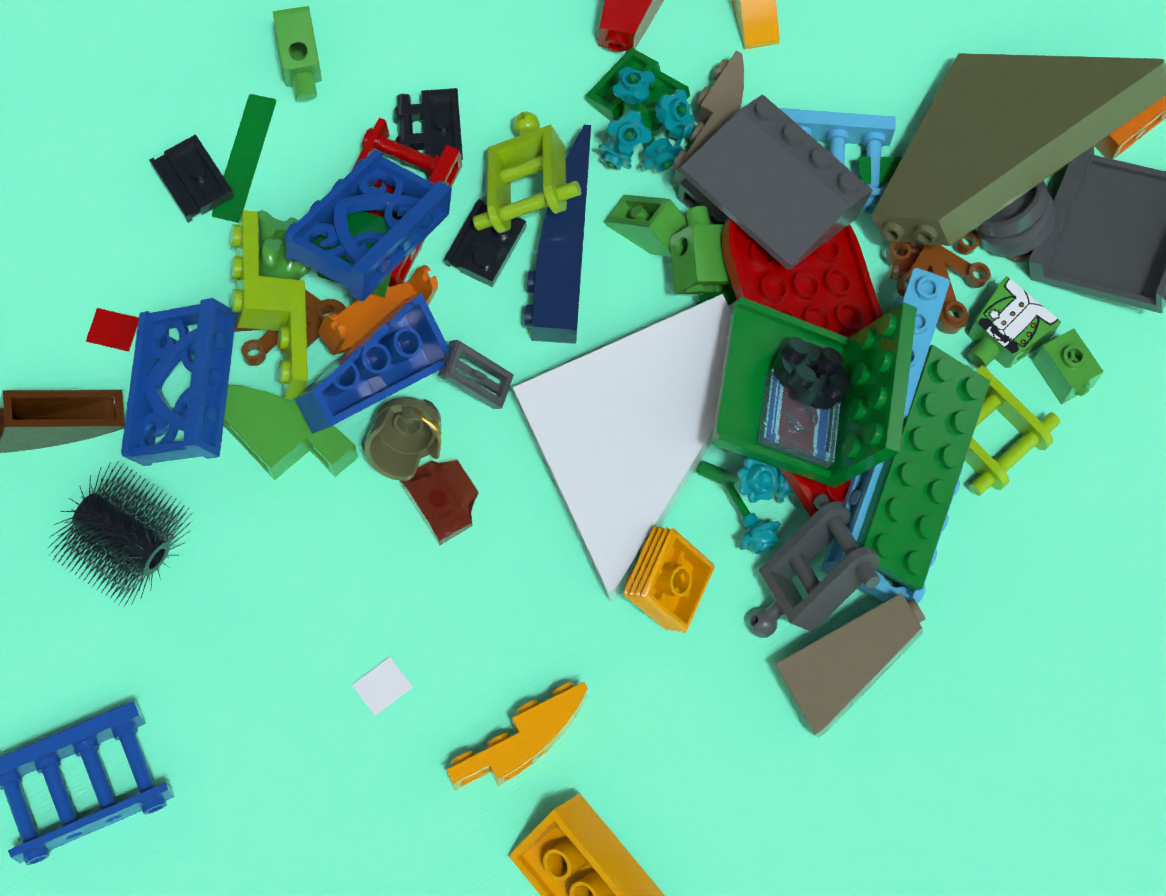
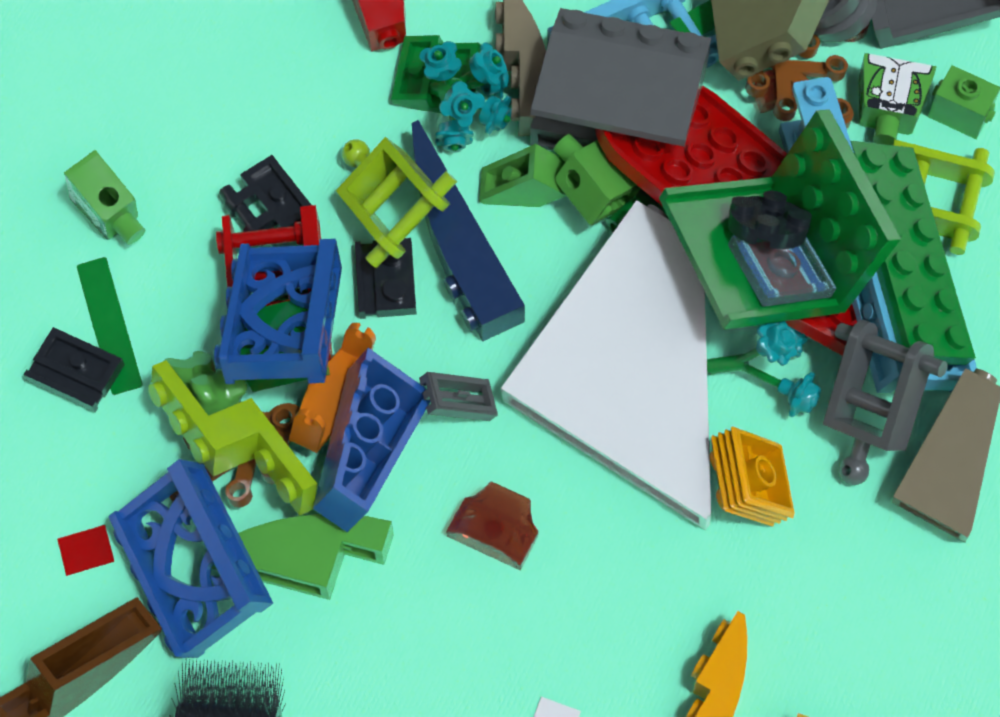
camera: 25 degrees left, 5 degrees down
olive helmet [364,396,442,481] -> none

